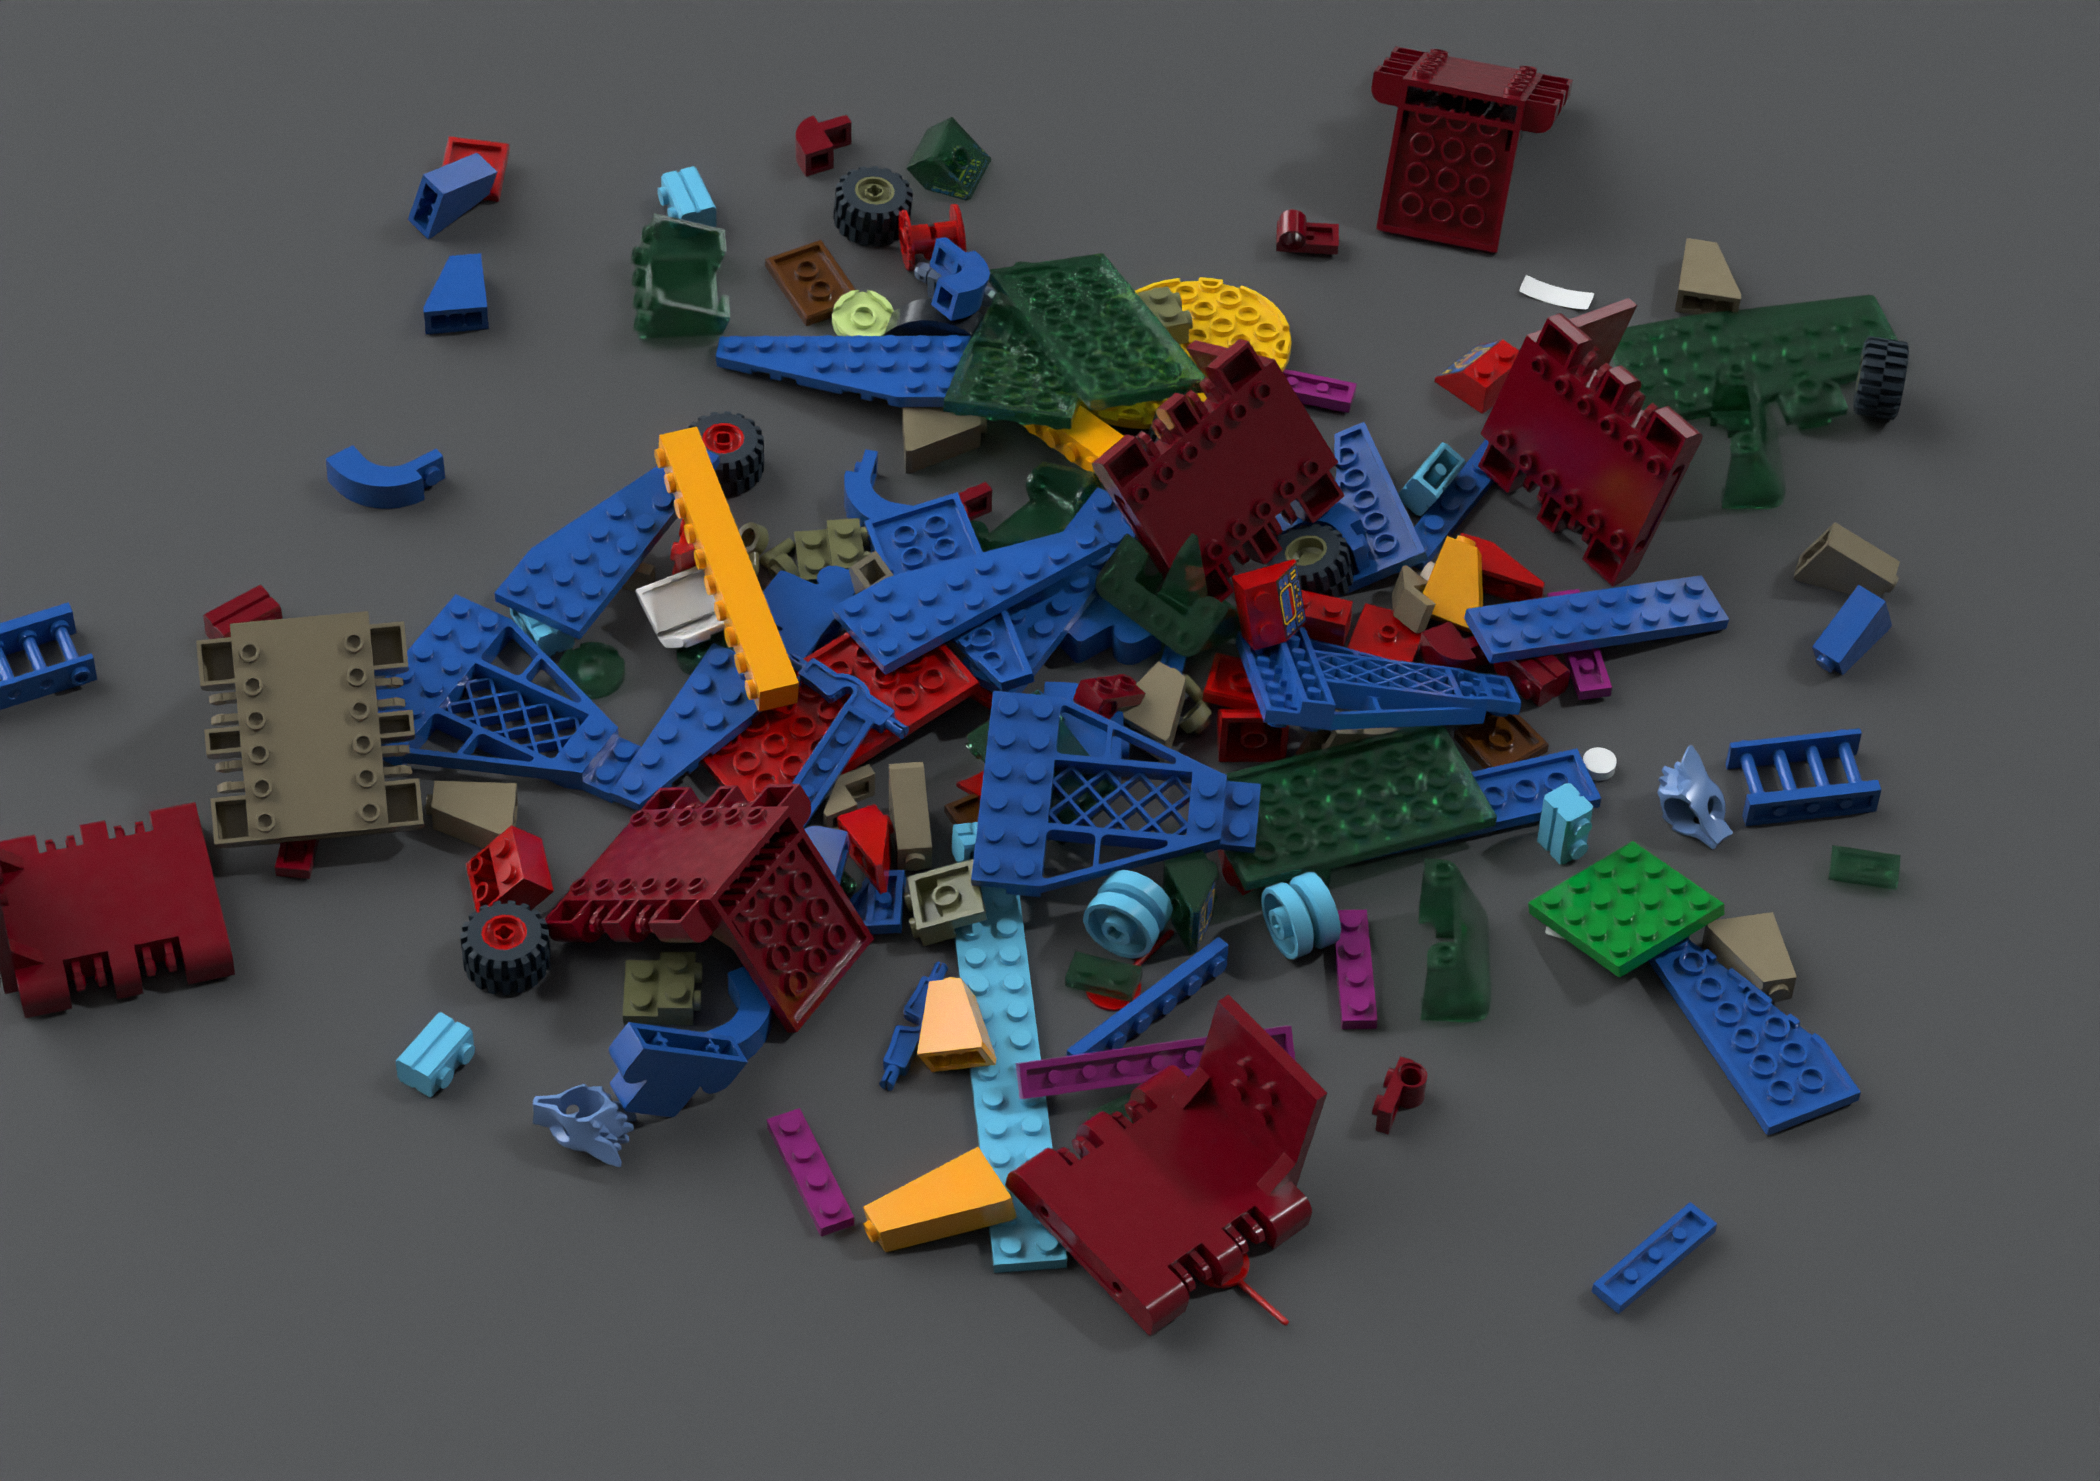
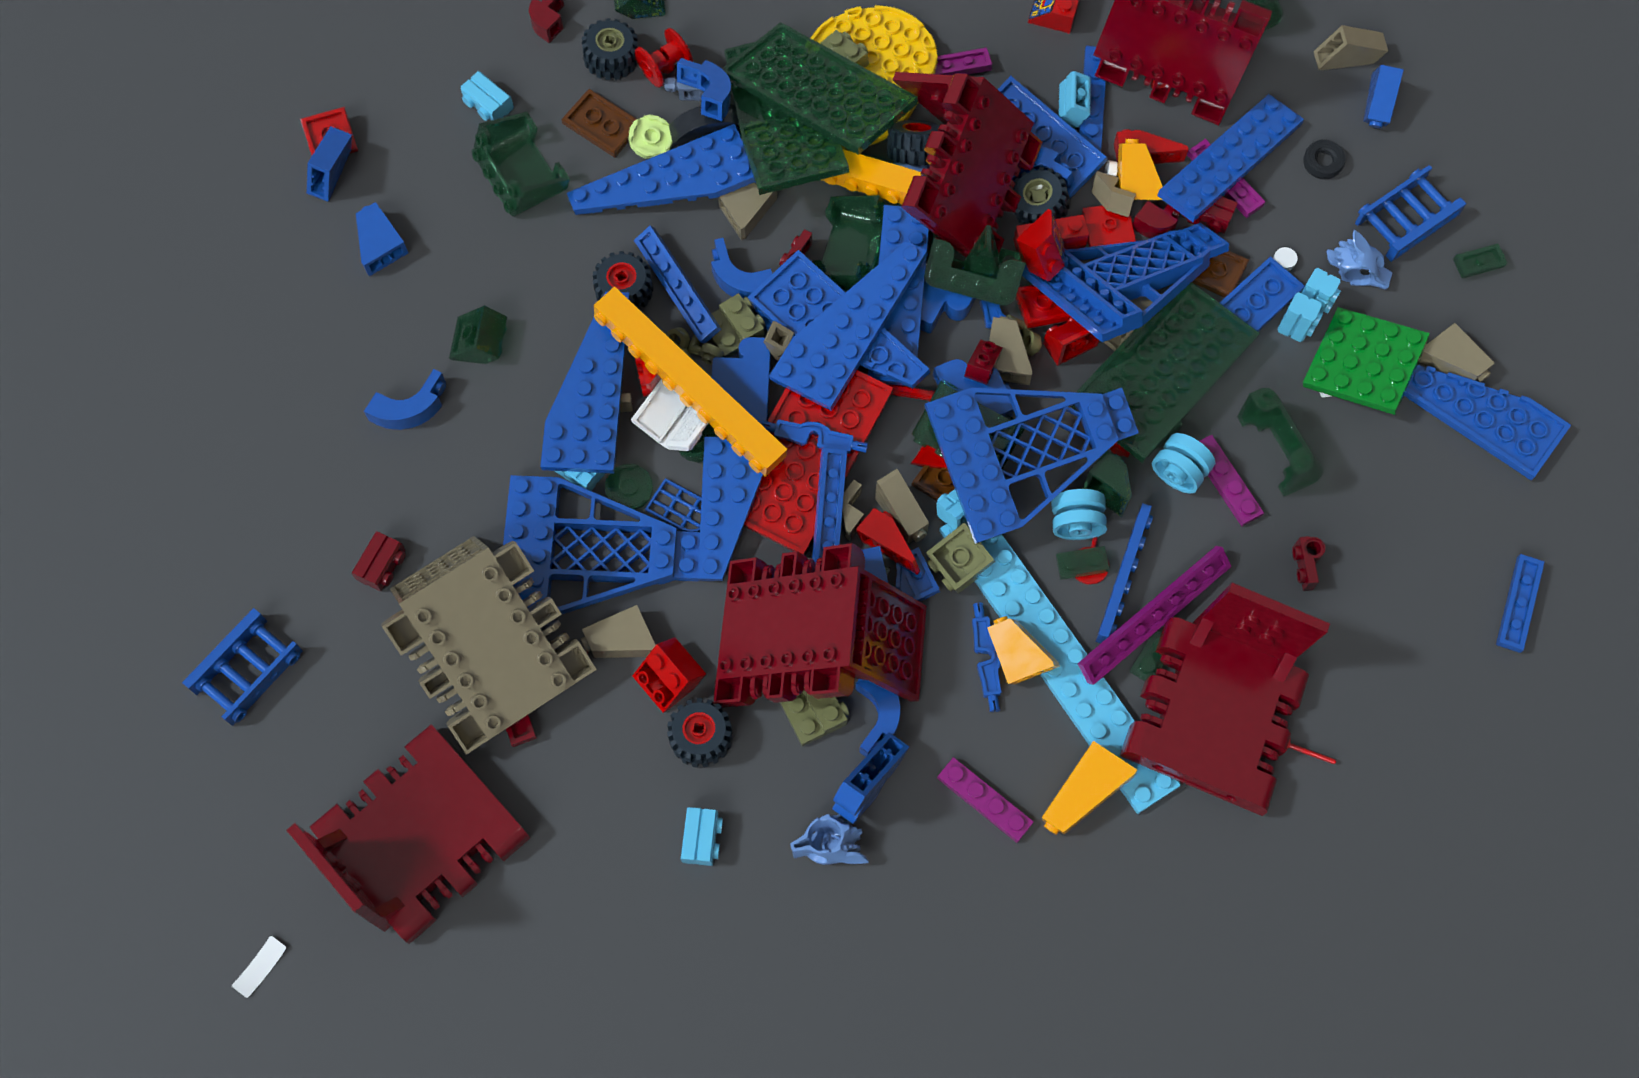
camera: 25 degrees left, 20 degrees up
none -> clear green slope [449,305,507,364]
none -> blue plate [634,225,721,343]
none -> blue window [645,478,702,532]
none -> medium azure brick [1302,268,1341,314]
none -> black tyre [1303,140,1346,179]

